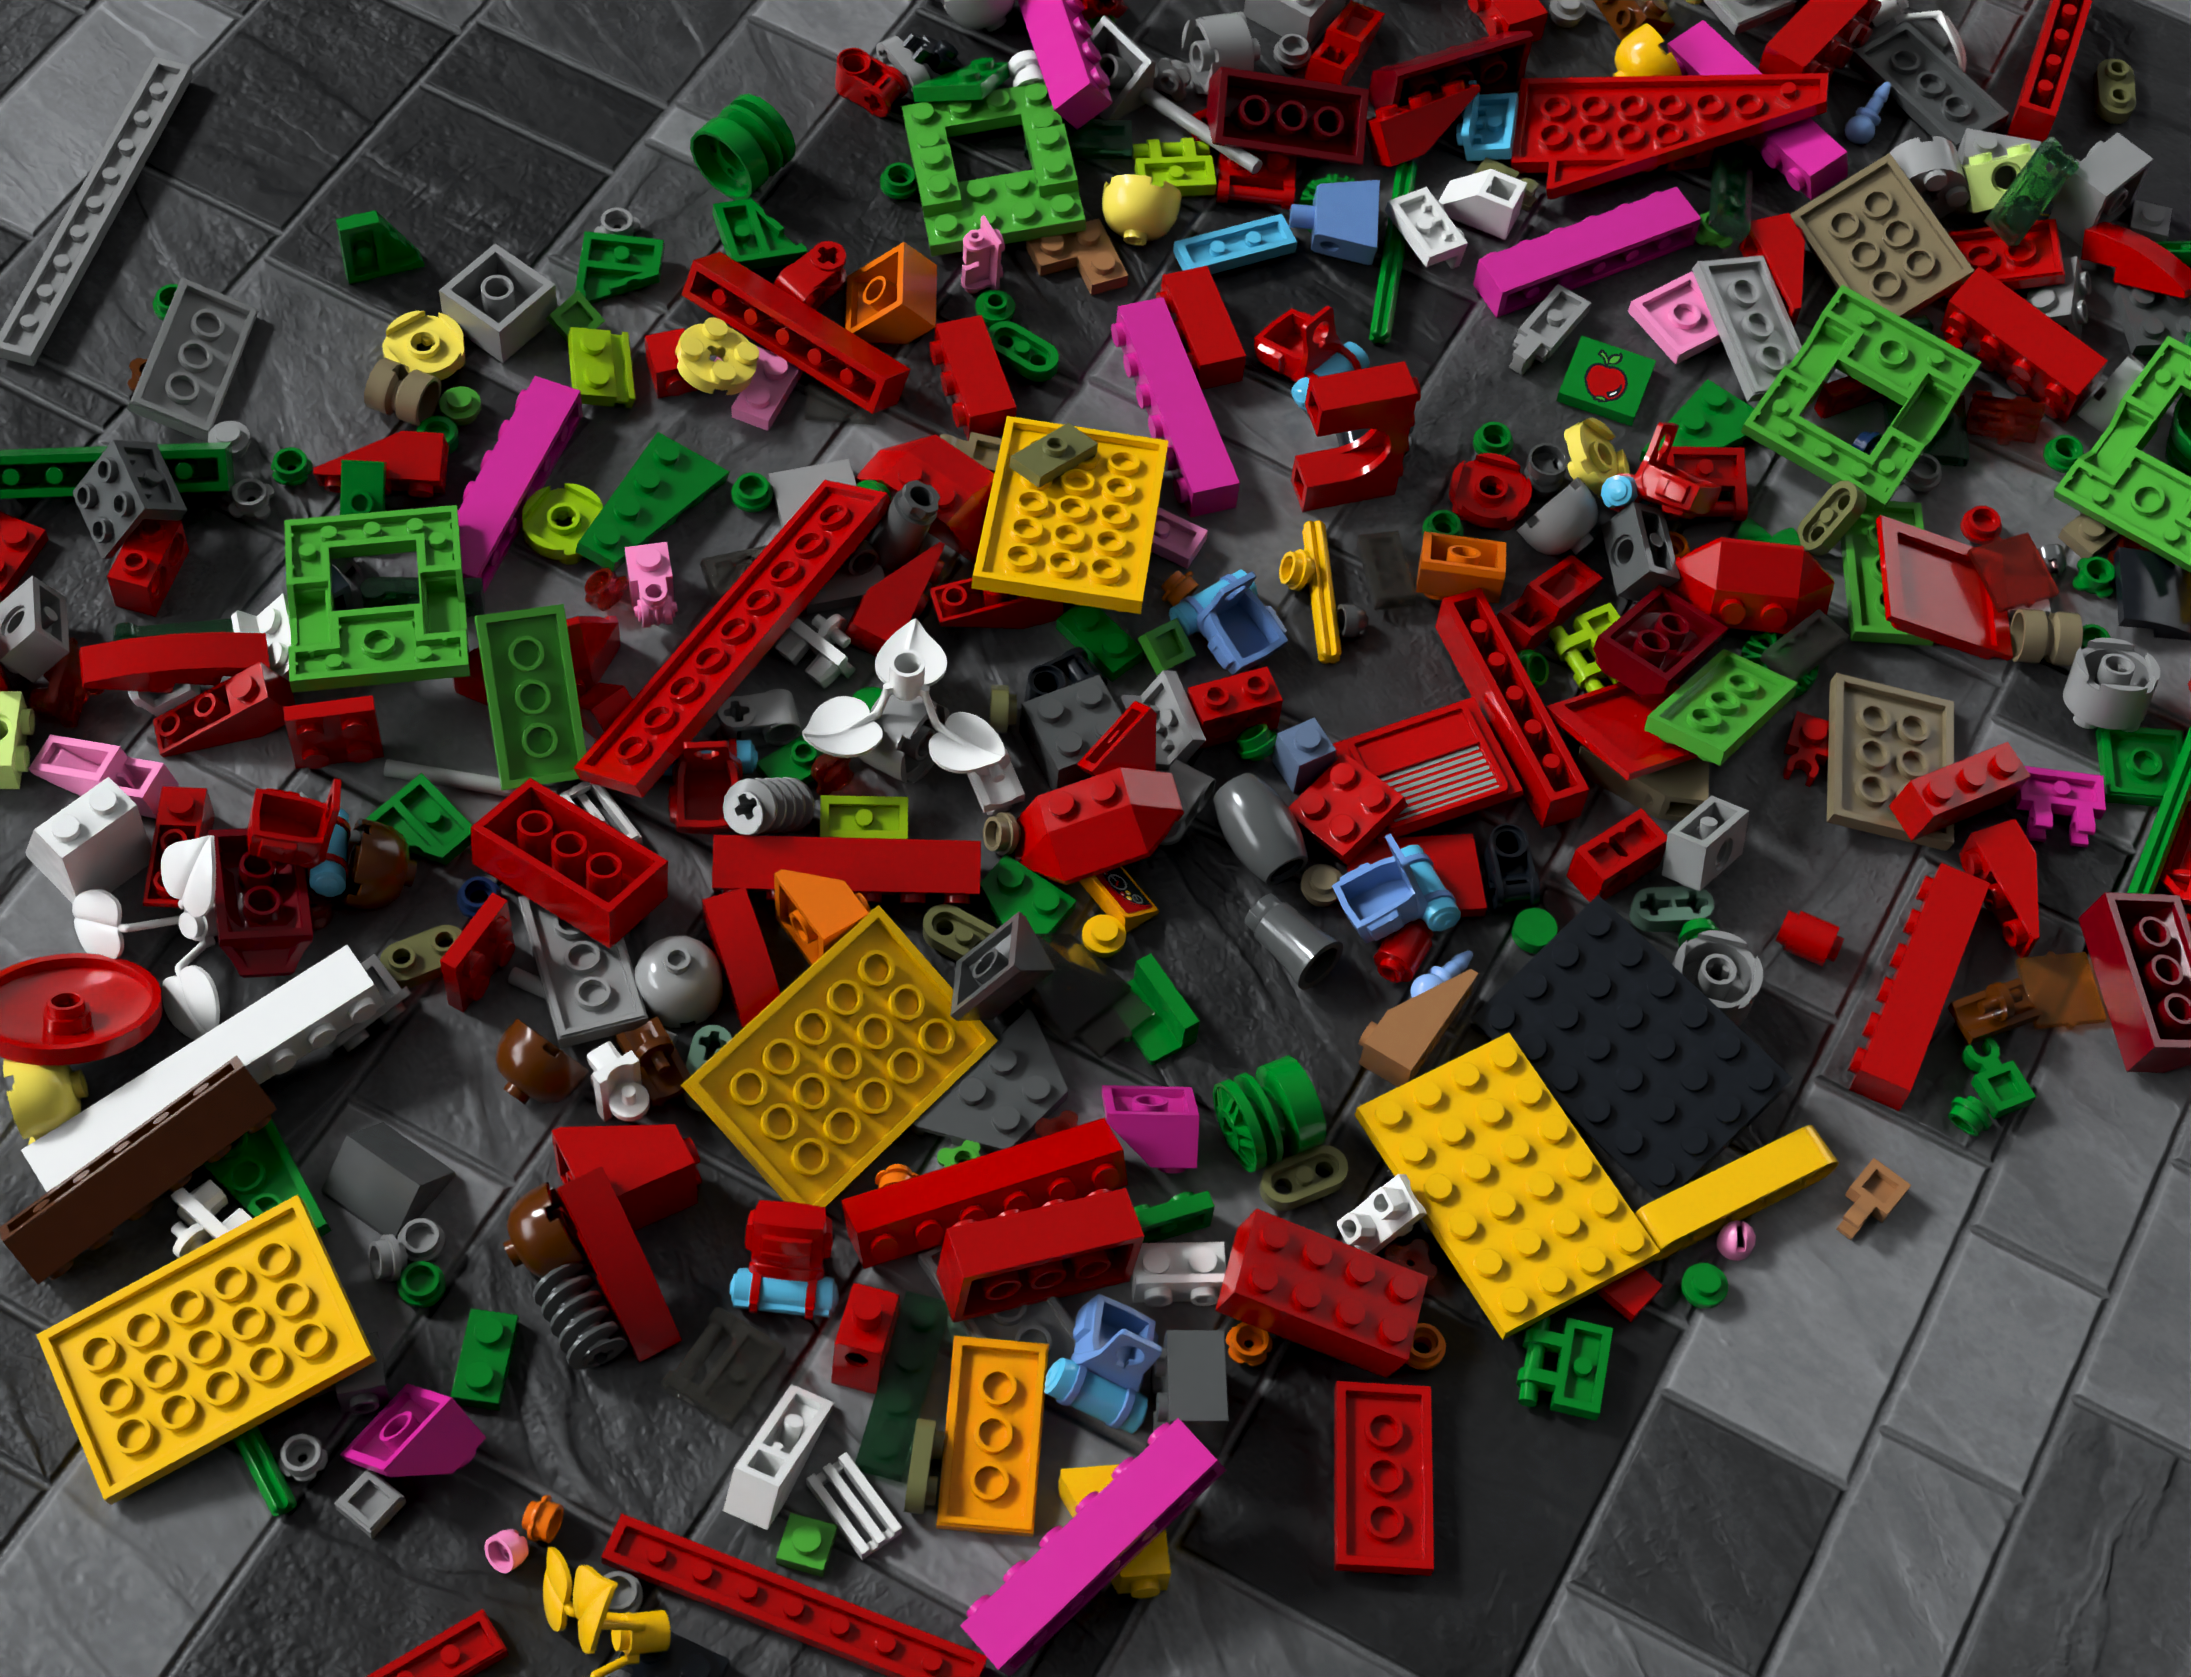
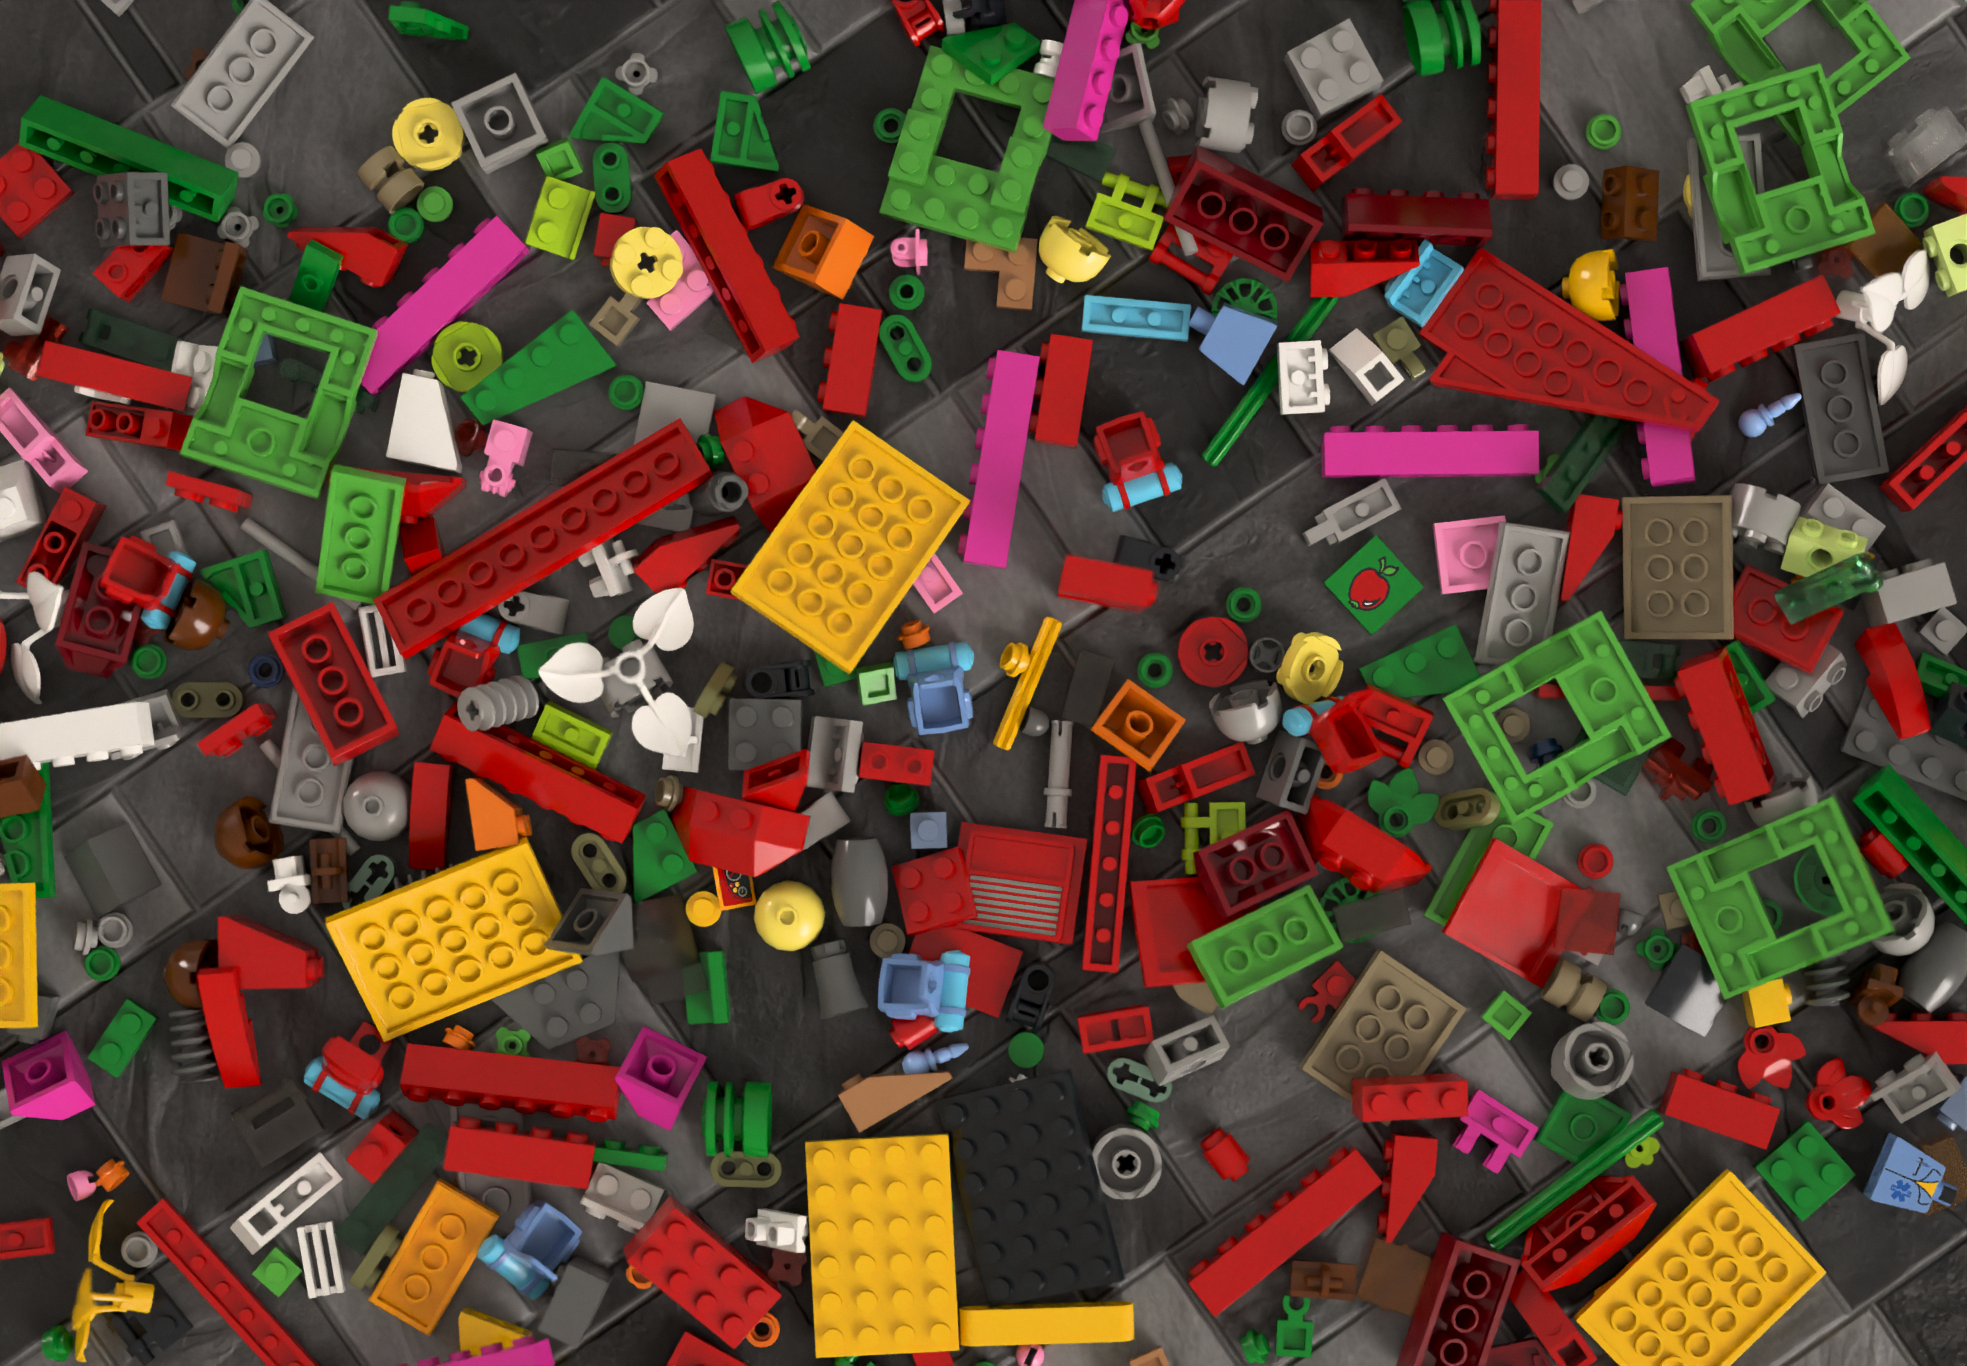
camera: 30 degrees right, 30 degrees up
olive plate [1010,423,1098,488] -> none
none -> green plate [131,644,168,679]
none -> reddish brown bracket [161,233,248,319]
none -> white slope [386,369,462,474]
none -> dark tan plate [589,293,644,347]
none -> green plate [593,142,632,215]
none -> light yellow cylinder [754,880,825,951]
none -> light grey pin [1044,720,1074,829]
none -> dark tan plate [1418,740,1454,775]
none -> bright green plate [1480,989,1532,1040]

